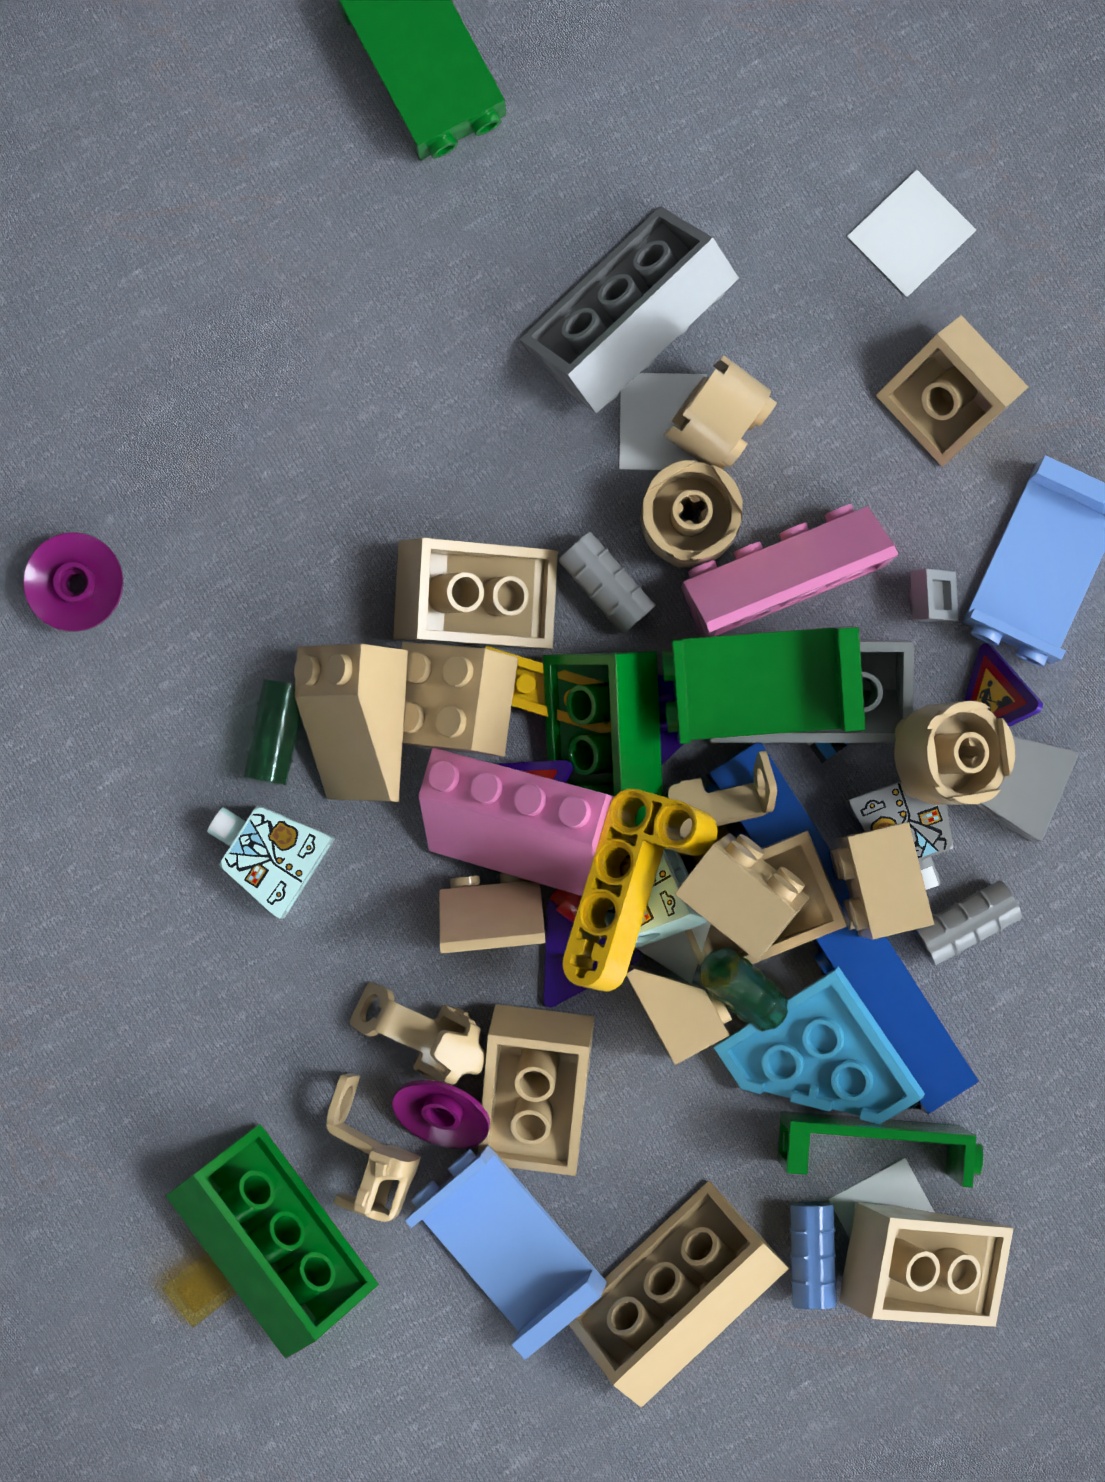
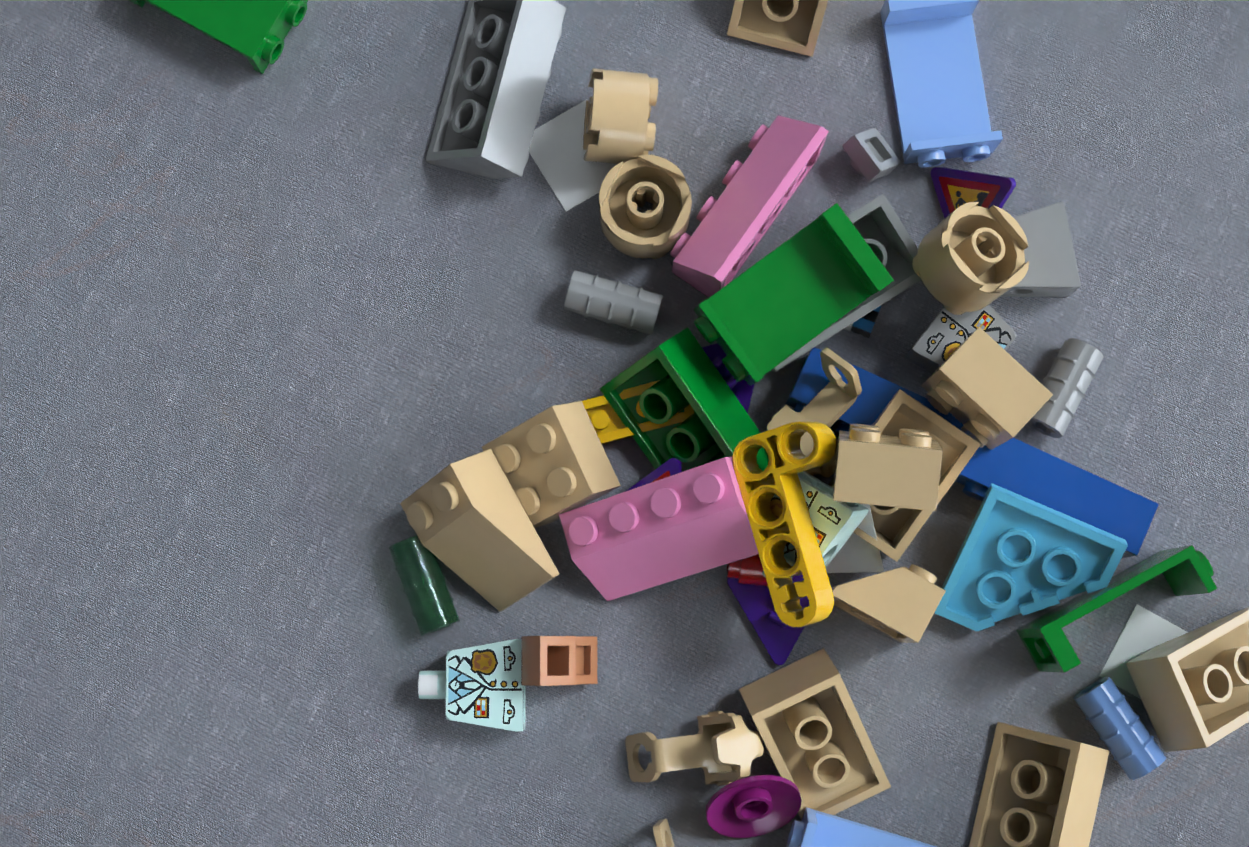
camera: 30 degrees left, 5 degrees down
magenta dish [23,532,124,632] -> none
tan slope [393,538,558,649] -> none
tan slope [439,873,546,954] -> none
clear green axle [700,948,788,1032] -> none
none -> nougat brick [521,636,598,686]

